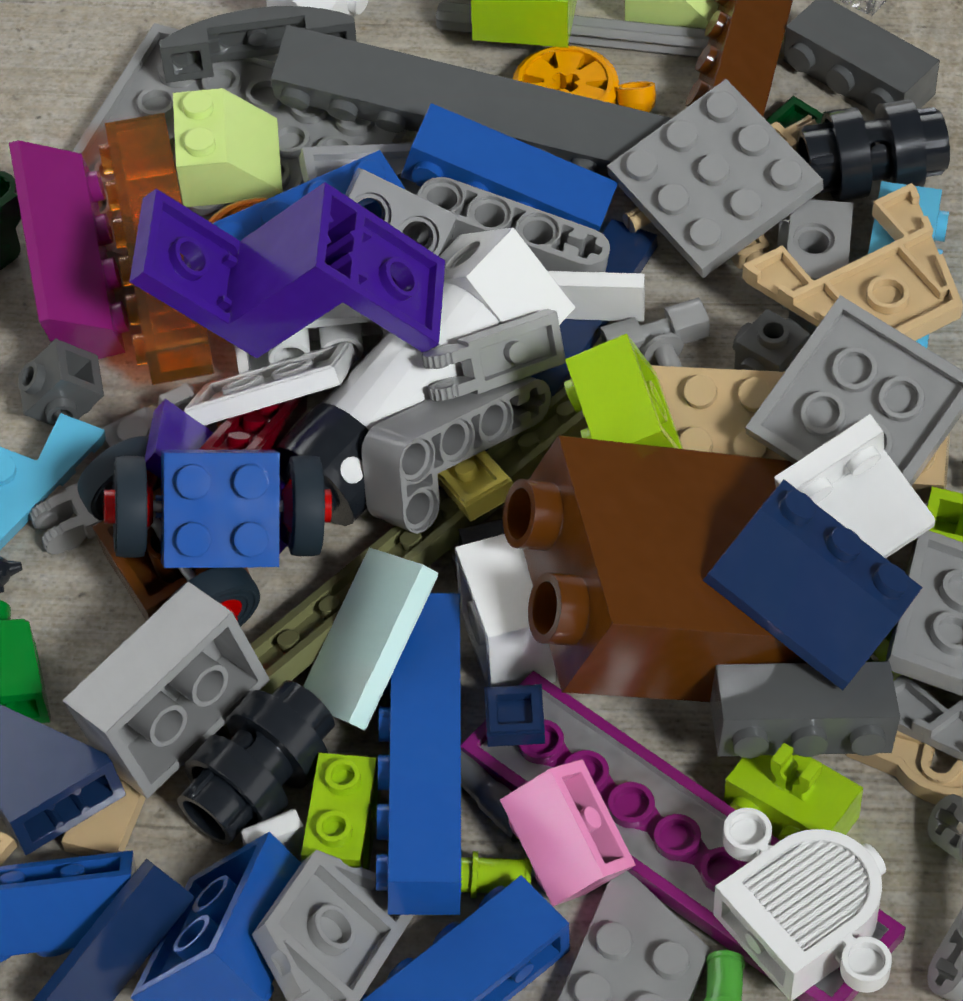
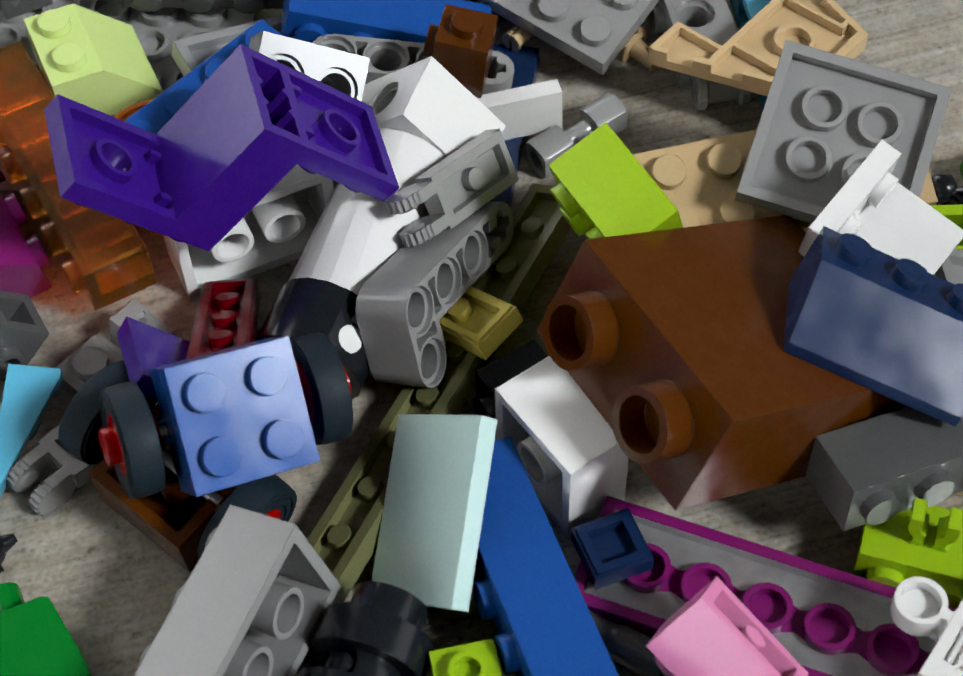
camera: 20 degrees left, 0 degrees up
white tile [184,341,357,426] -> none
dark grey brick [732,309,810,372] -> none
none -> reddish brown brick [424,4,498,98]

